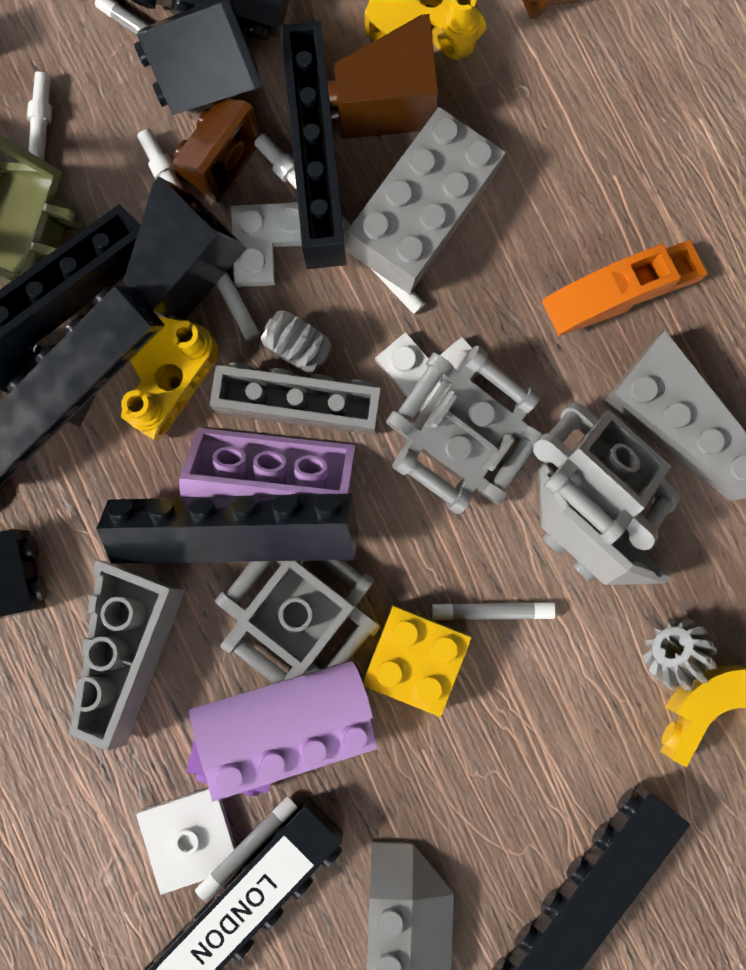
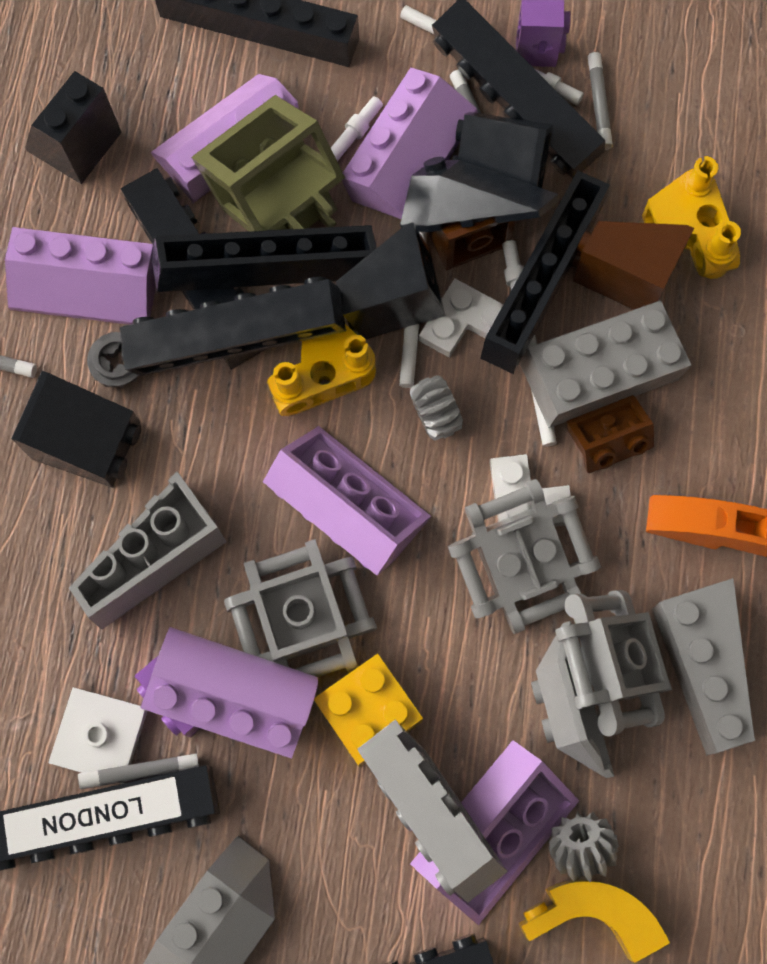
camera: 30 degrees right, 10 degrees down
black brick [96,493,358,564] -> none
light grey brick [209,362,381,436] -> none
light grey bar [432,602,555,620] -> none
none -> lavender slope [342,67,478,219]
none -> light grey wedge [357,719,508,903]
none -> black wedge [400,157,560,232]
none -> lavender slope [410,741,579,925]
none -> reddish brown bracket [566,395,654,473]

